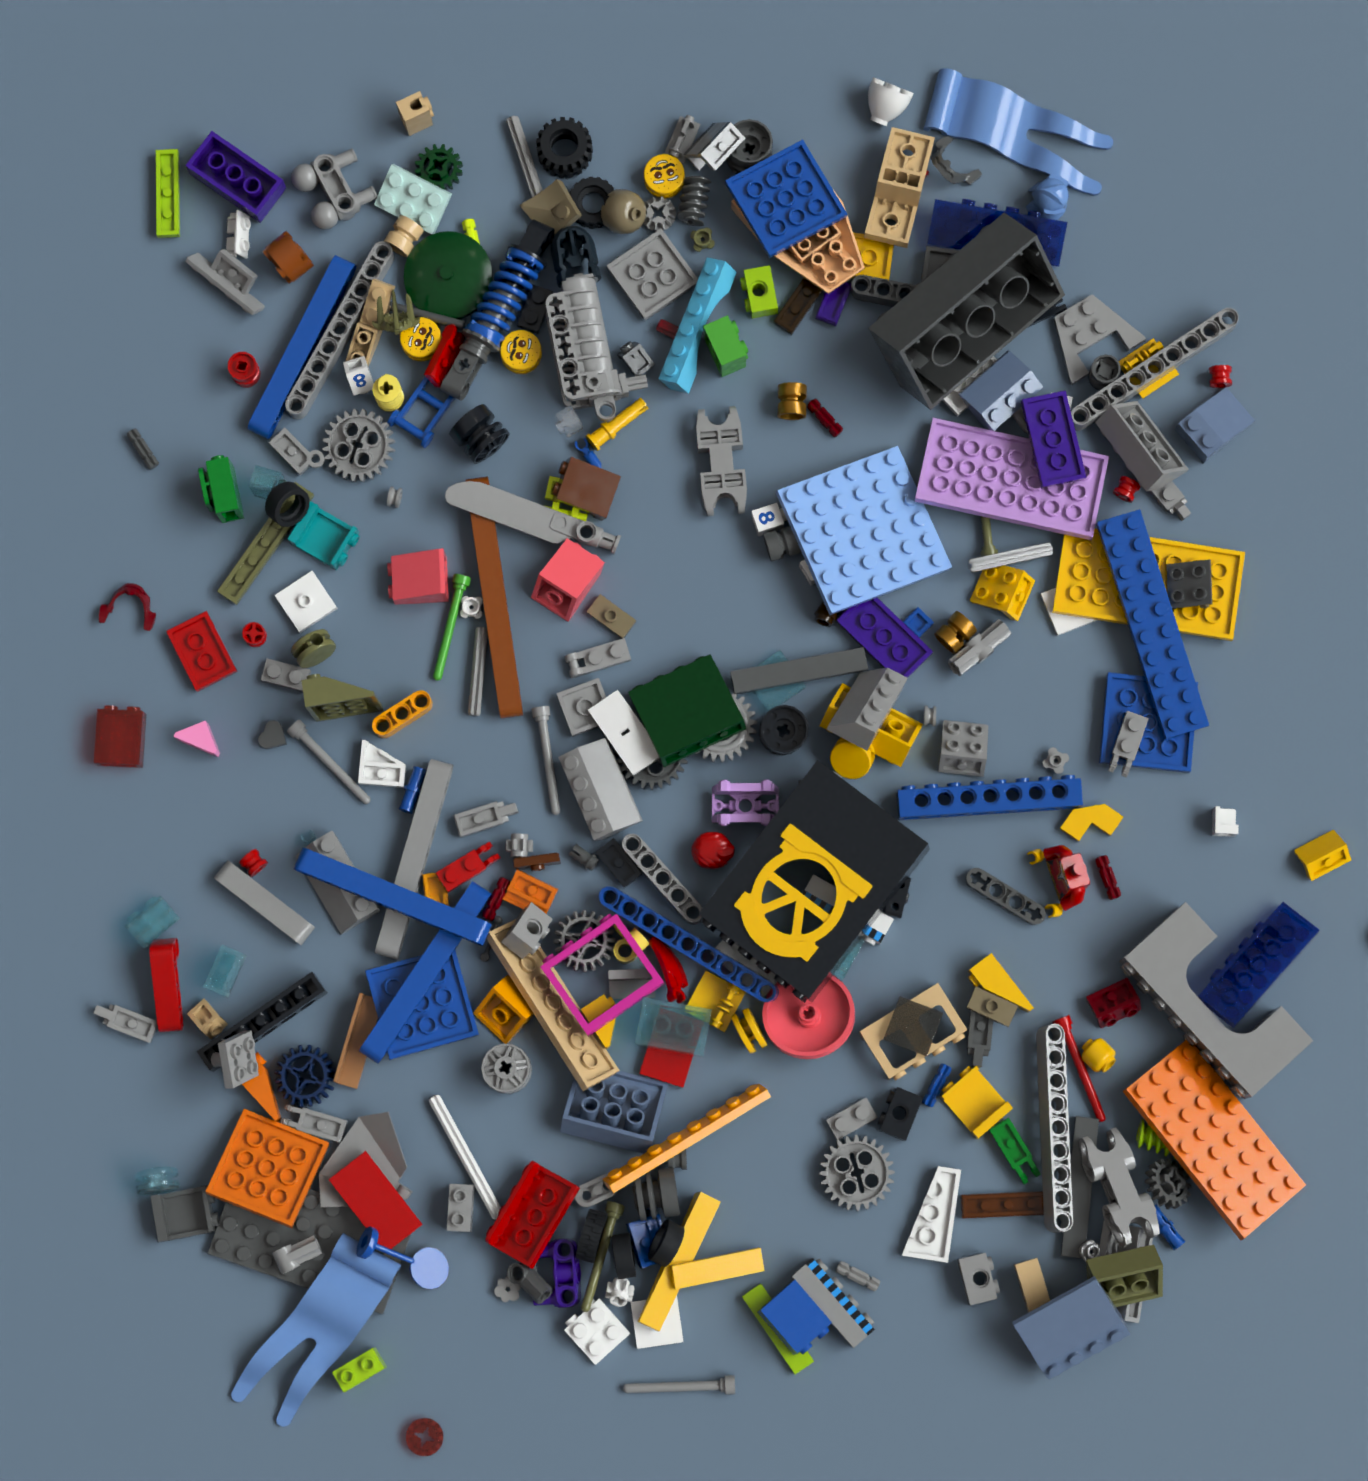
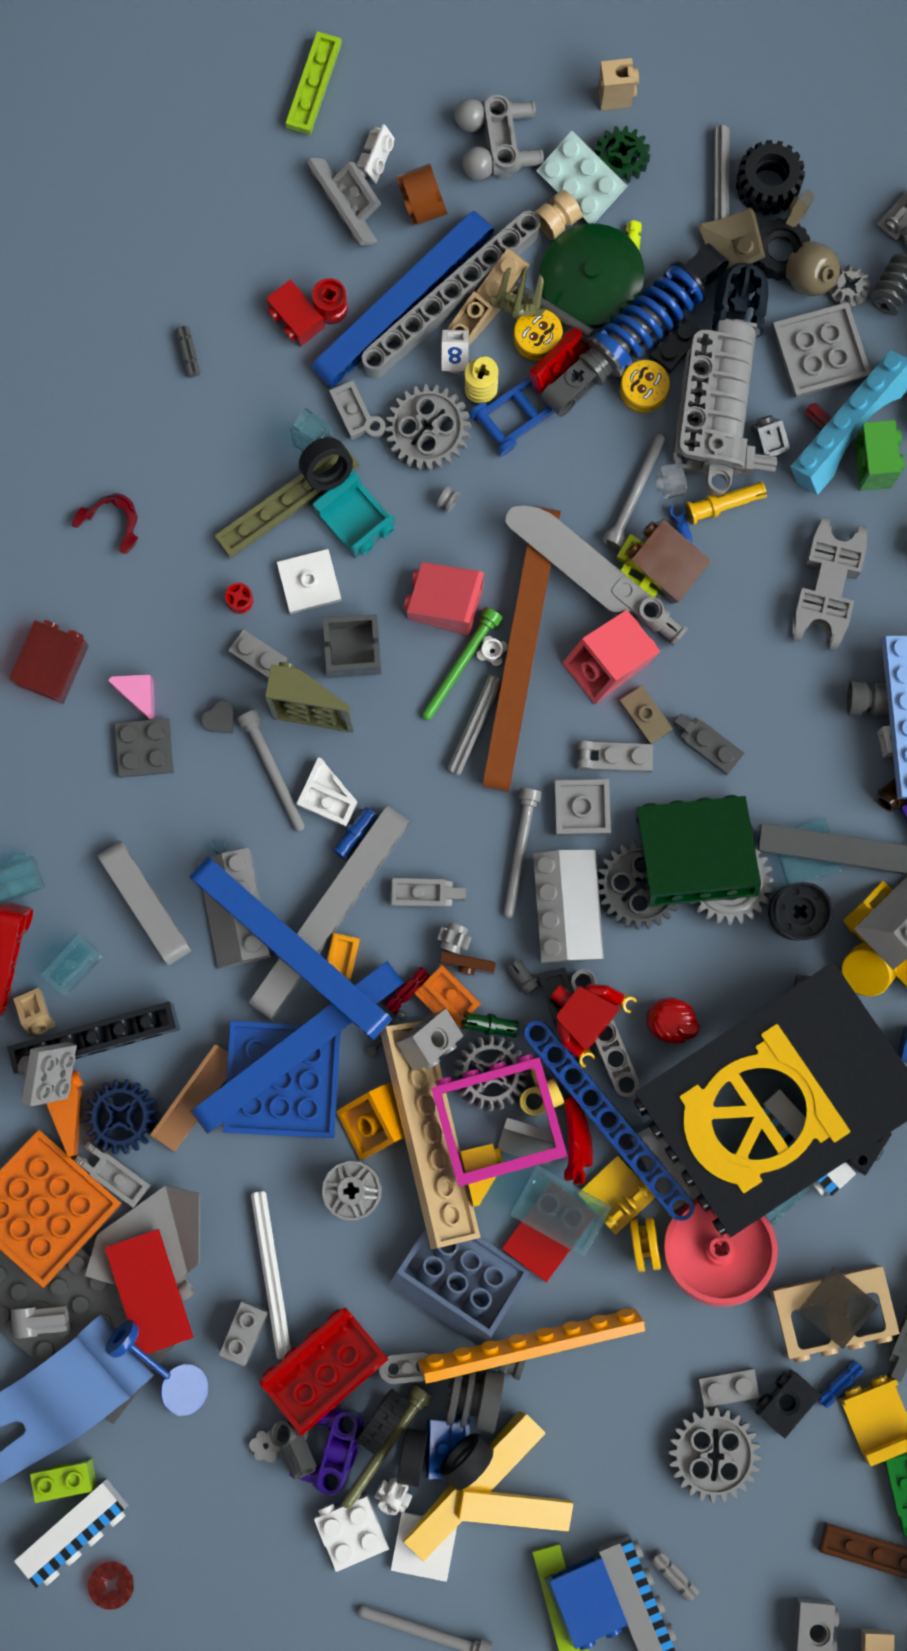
camera: 15 degrees right, 0 degrees up
red plate [166,611,238,692] -> none
dark purple brick [185,131,287,223] -> none
green brick [198,455,245,523] -> none
red wheel [239,849,268,877] -> none
olive head [291,629,336,668] -> none
light orange beam [372,690,433,738] -> none
red hinge [435,842,500,893] -> none
black wheel [449,404,510,464] -> none
white piece [588,690,659,776] -> none
yellow head [644,154,685,199] -> none
olive plate [690,227,715,252] -> none
lavender piece [712,780,779,826] -> none
white brick [751,503,787,537] -> none
white wing [901,1166,961,1263] -> none
none -> white brick [14,1479,128,1588]
none -> dark grey plate [115,718,174,778]
none -> red brick [266,279,325,347]
none -> dark grey piece [323,614,381,678]
none -> dark green pin [461,1011,519,1038]
none -> red torso [550,984,637,1067]
none -> light grey piece [602,434,665,550]
none -> dark grey hinge [673,714,744,775]
none -> dark tan plate [786,190,815,227]

